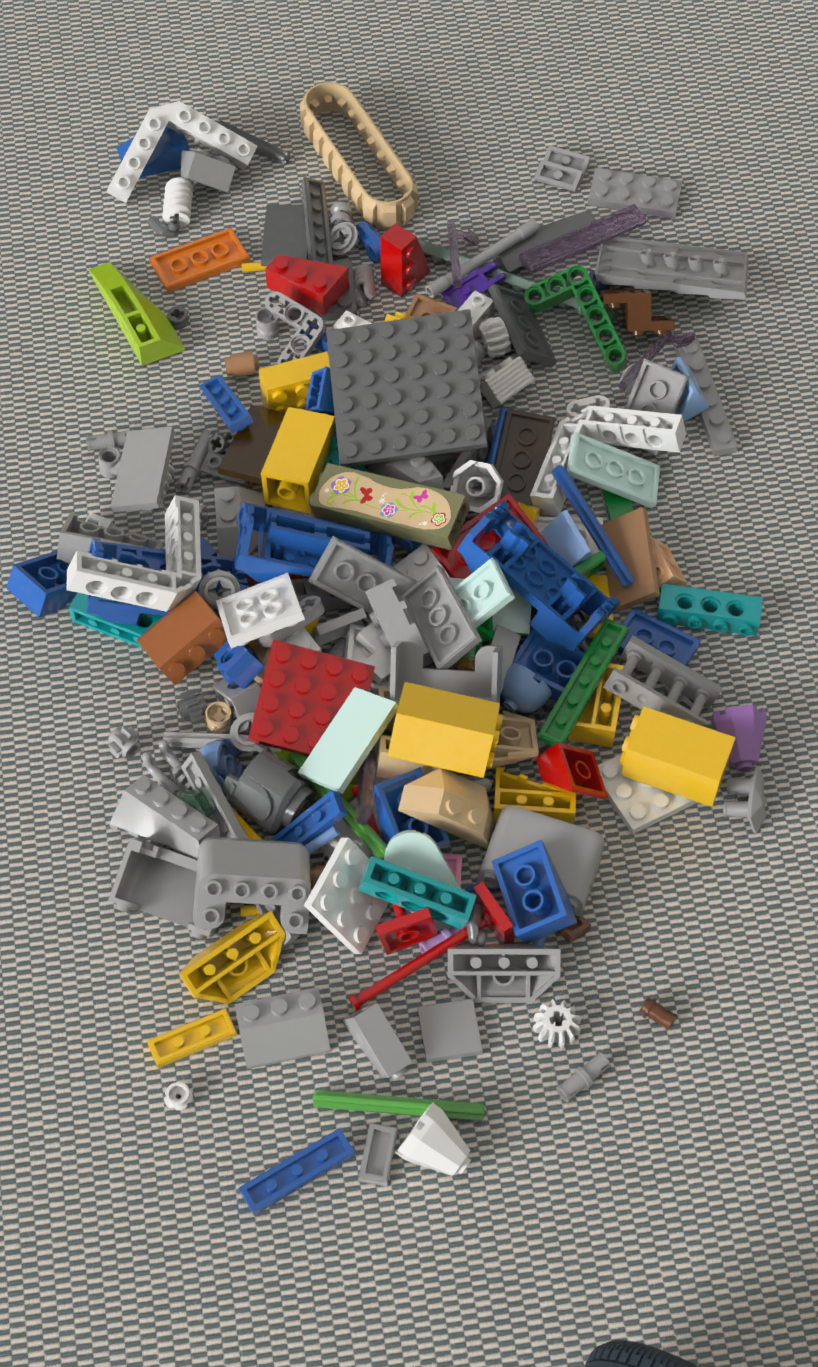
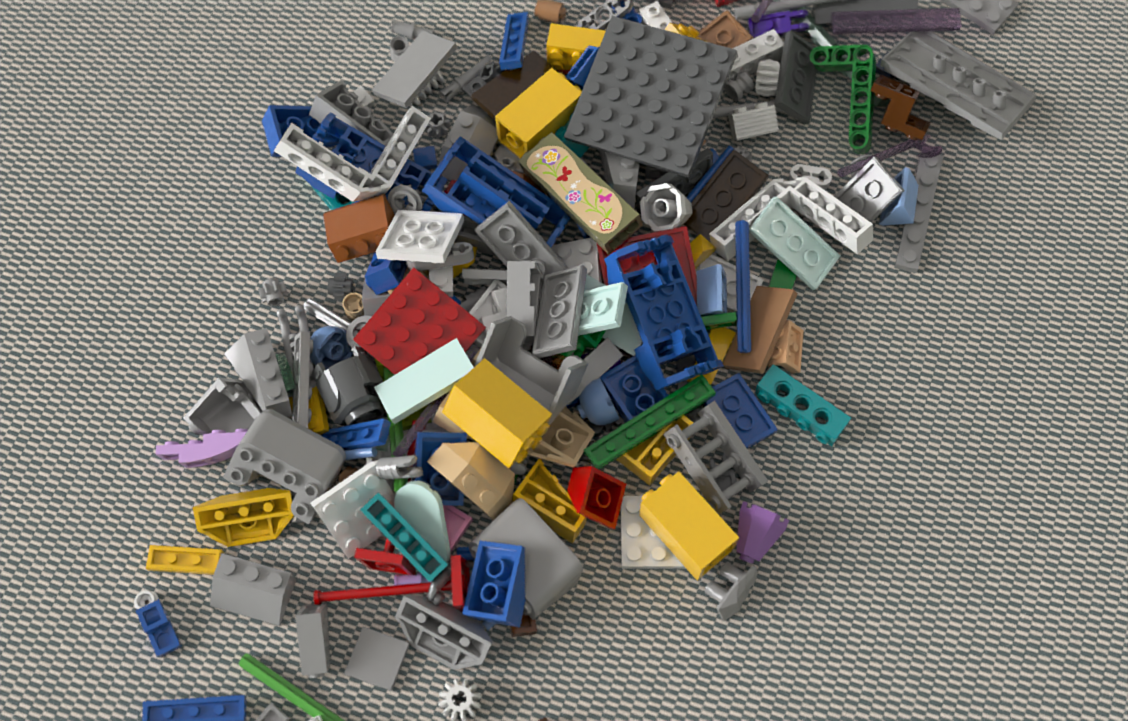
camera: 30 degrees right, 10 degrees up
none -> blue slope [136,599,182,658]
none -> lavender slope [156,429,248,468]
none -> light grey hinge [376,455,423,480]

